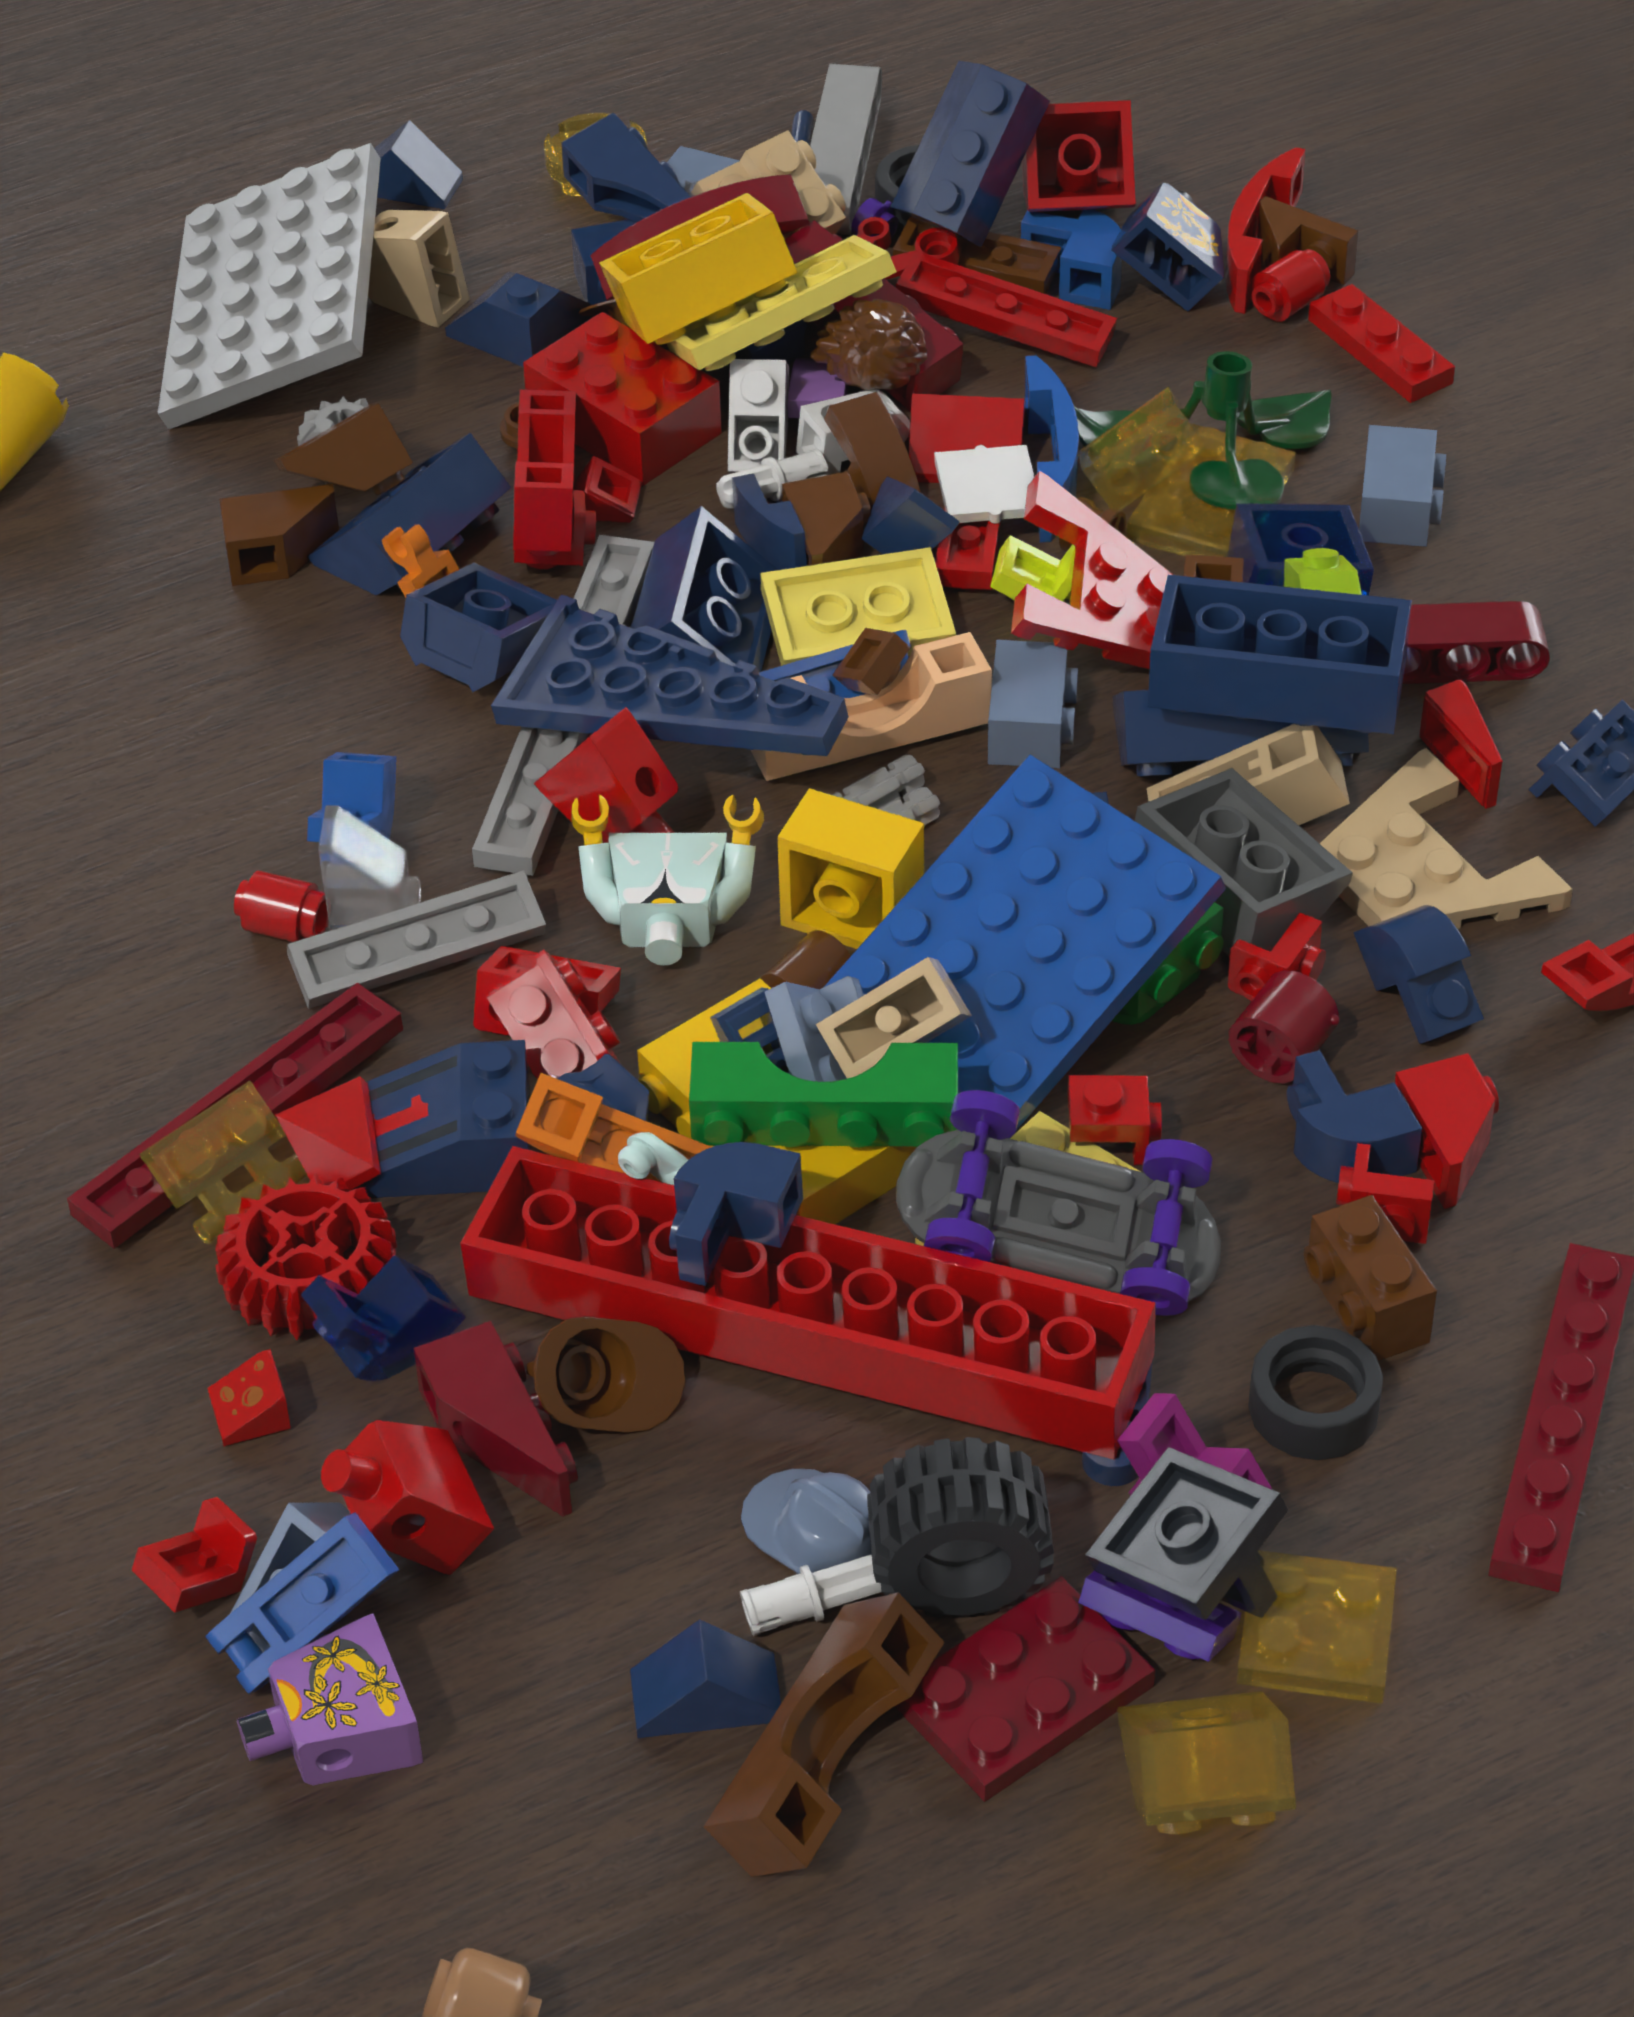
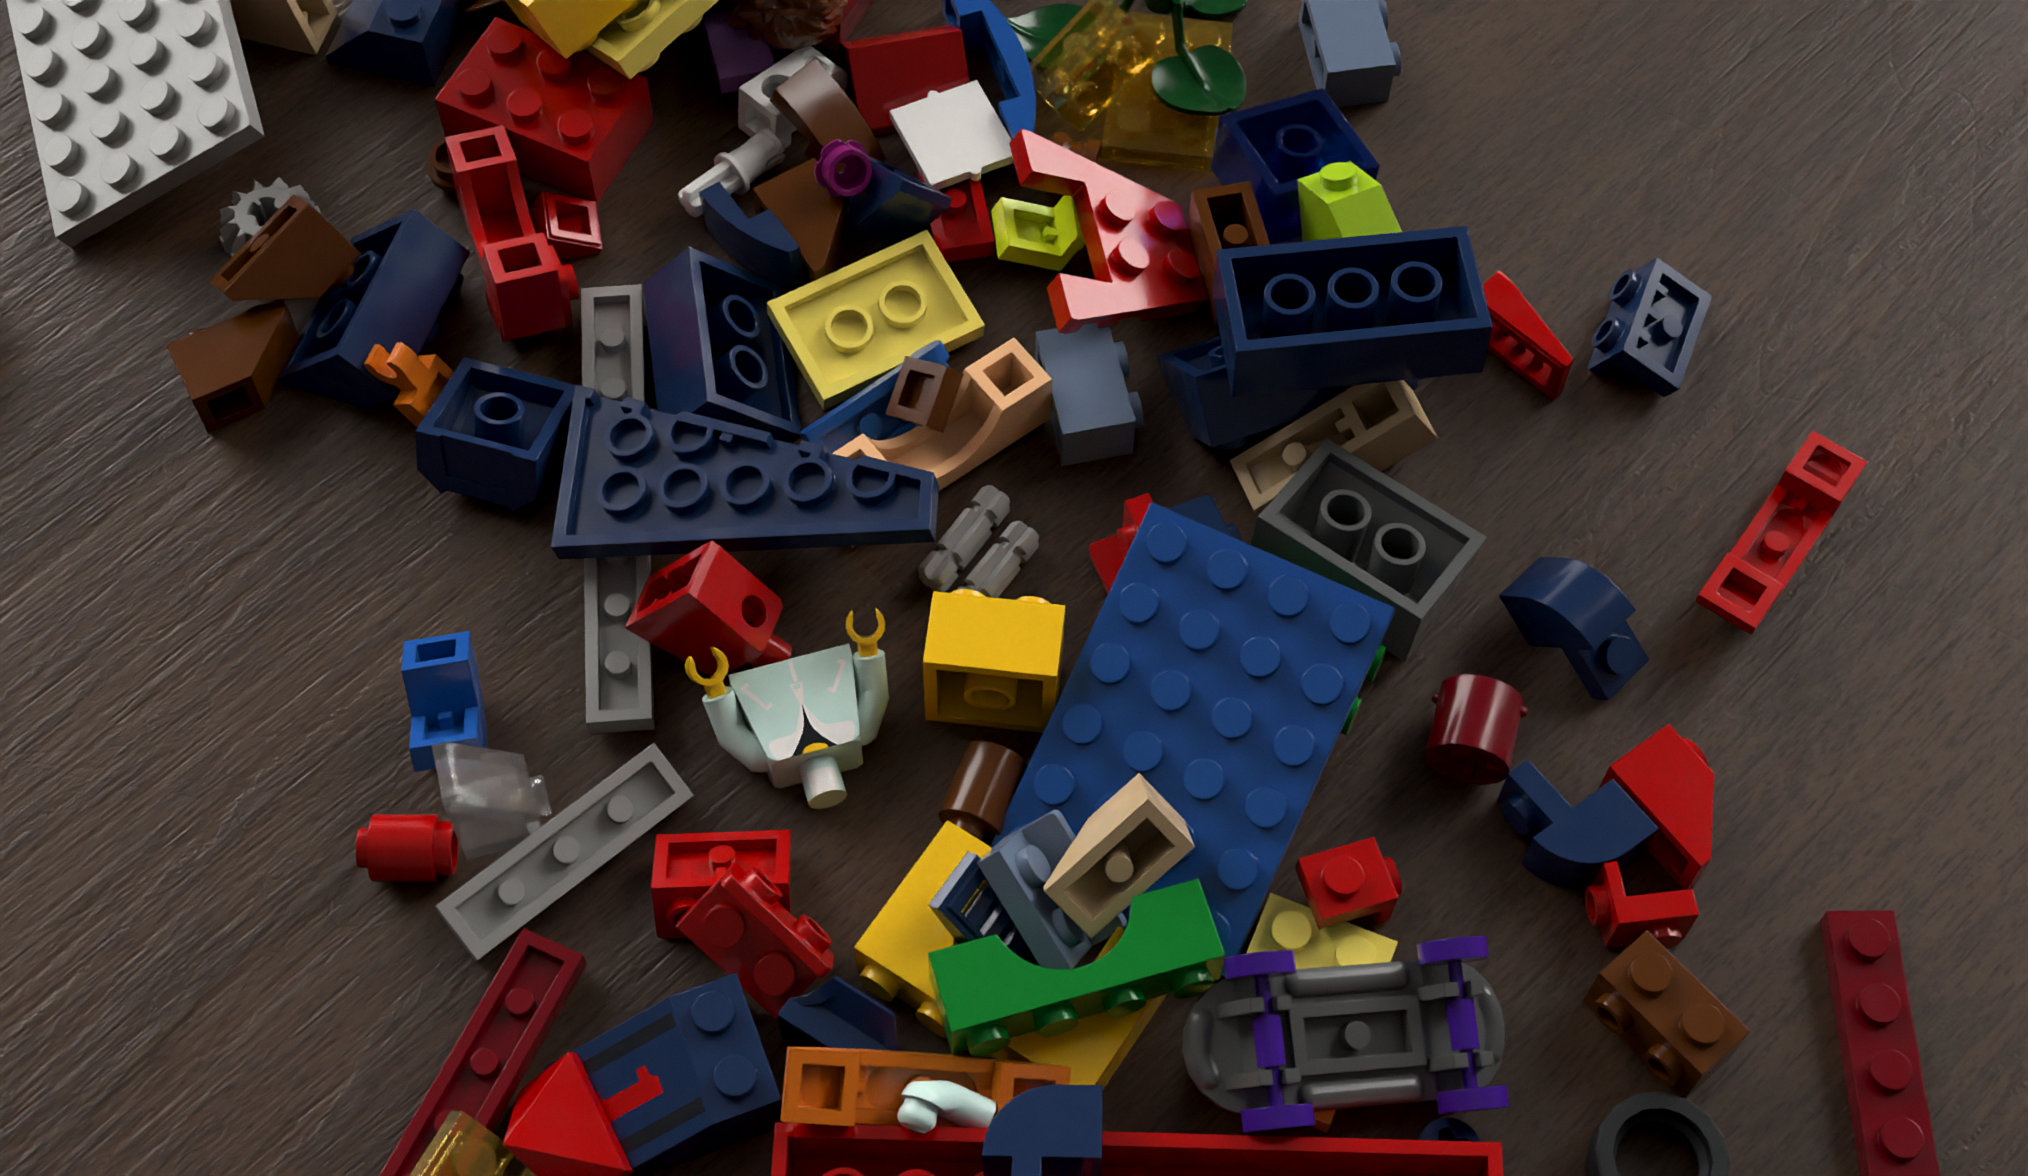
camera: 20 degrees left, 15 degrees up
white slope [728,359,790,472] -> none
red bracket [1228,913,1326,1001] -> none
tan wing [1319,748,1573,929] -> none
dark red beam [1402,601,1550,684] -> none
none -> magenta plate [814,139,872,197]

